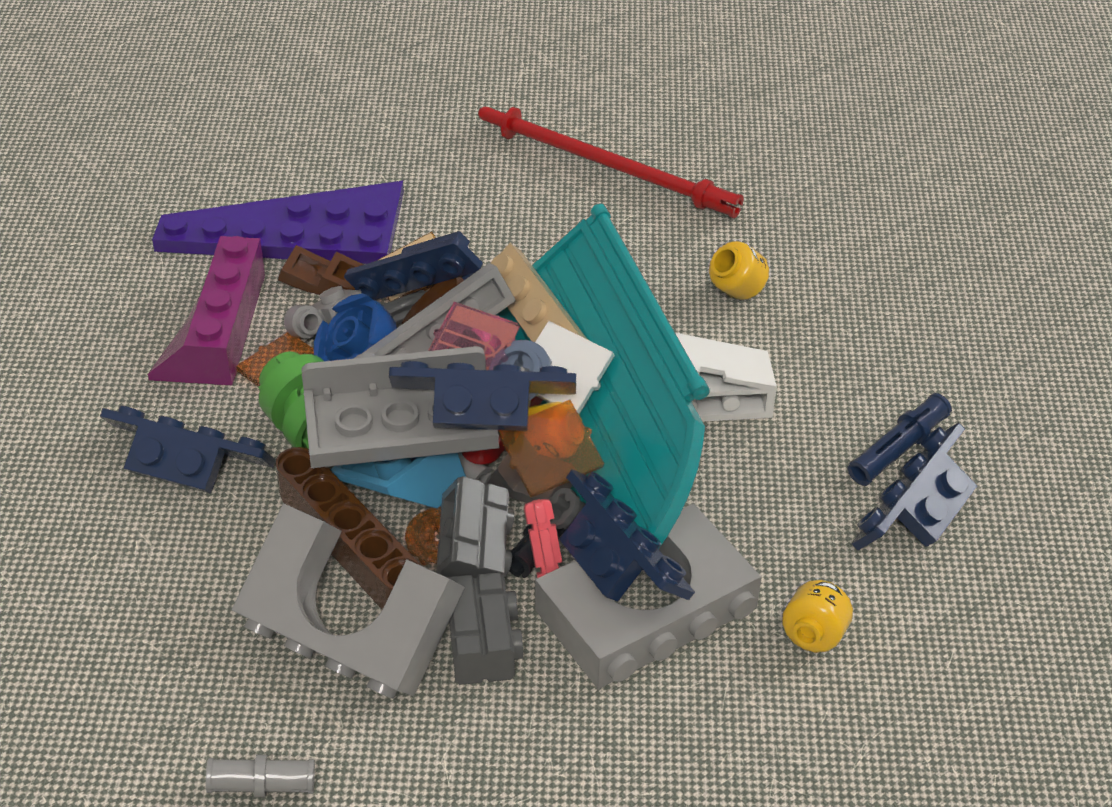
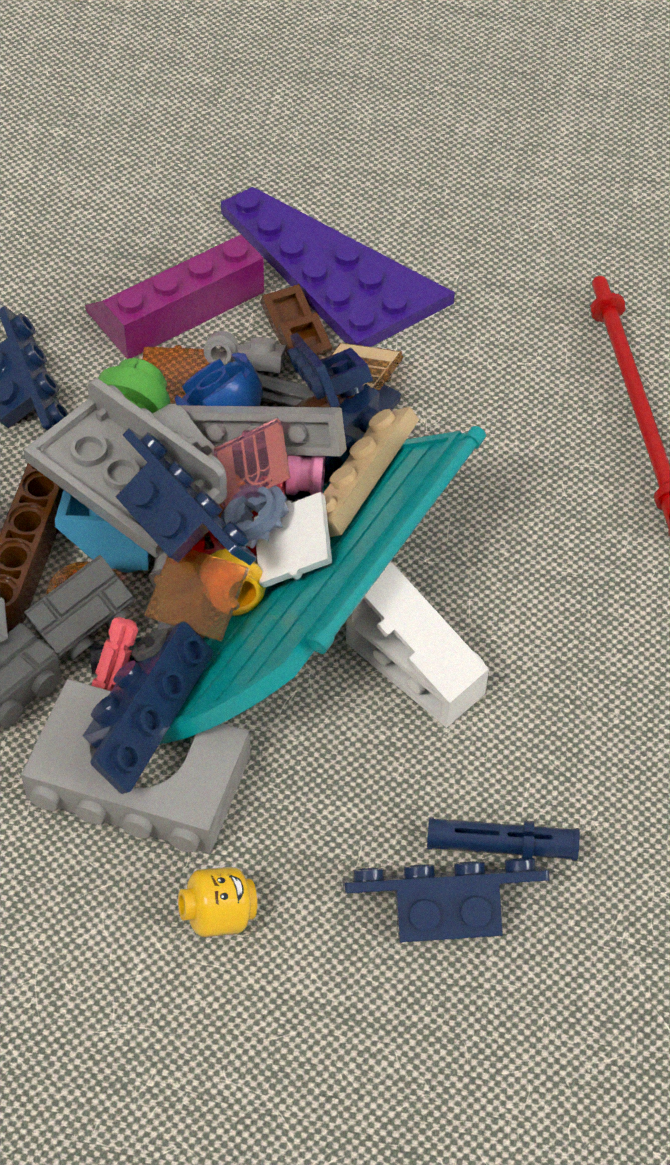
camera: 50 degrees right, 10 degrees up
yellow head [709,241,769,300] -> none

